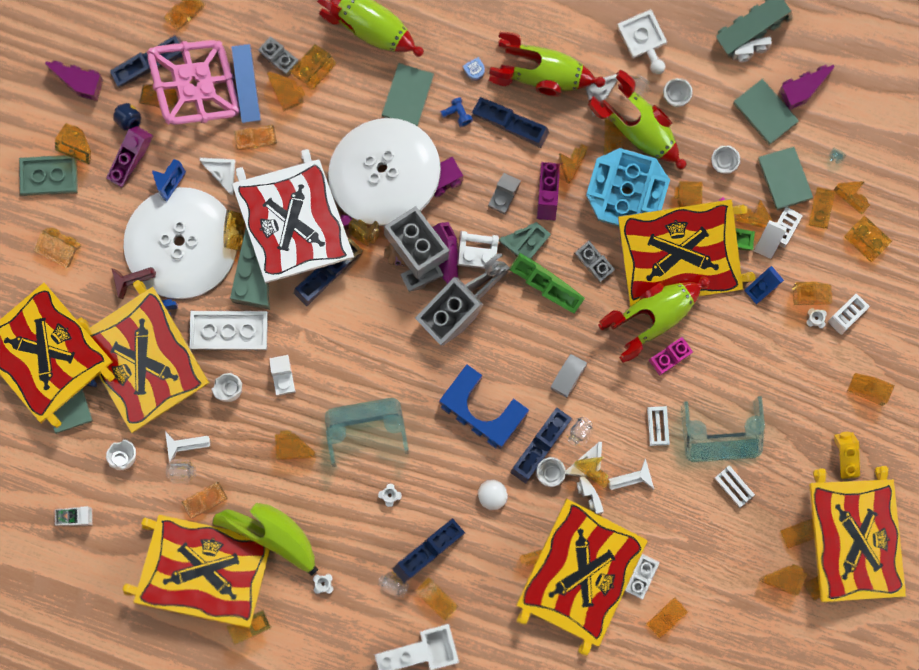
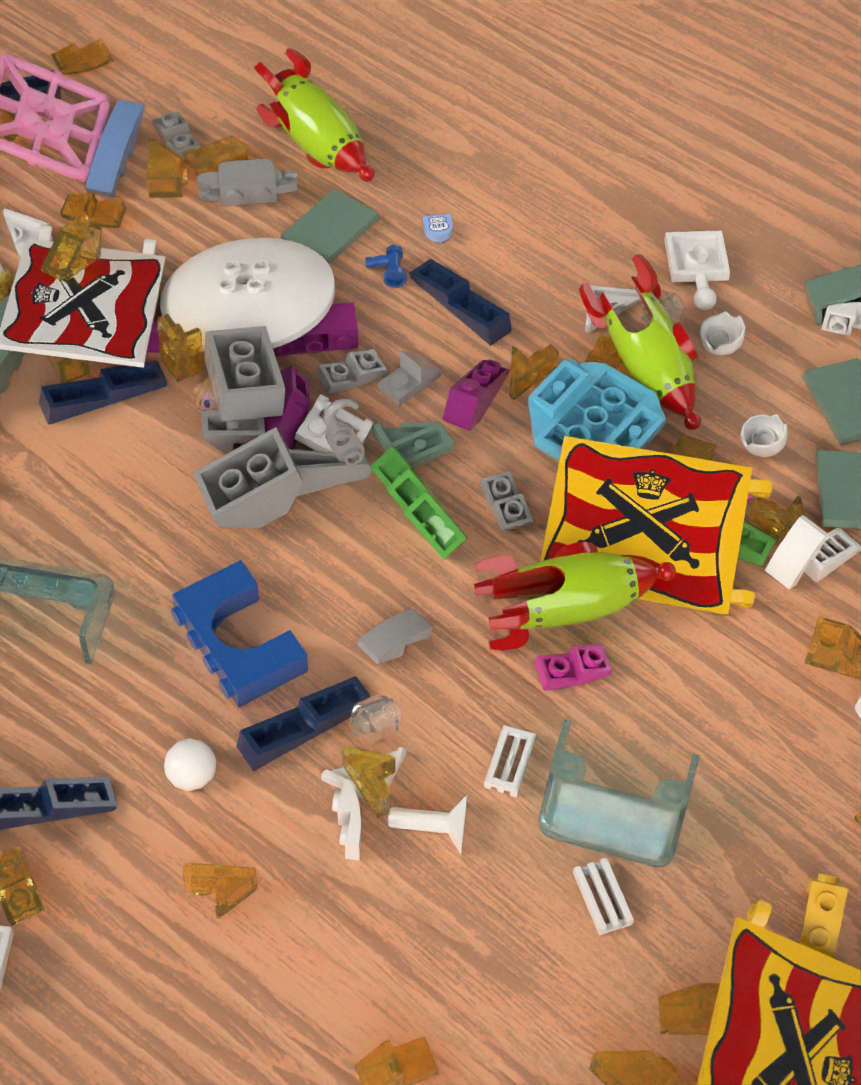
camera: 20 degrees right, 25 degrees down
white plate [378,484,402,507] -> none
piece [489,32,605,97] -> none
flag [516,499,648,656] -> none
white hair [536,457,566,487] -> none
white slope [625,554,660,599] -> none
blue slope [744,266,784,304] -> none
white plate [806,308,827,328] -> none
none -> clear yellow slope [42,216,102,282]
none -> light grey hinge [196,159,297,206]
none -> light grey slope [316,349,387,394]

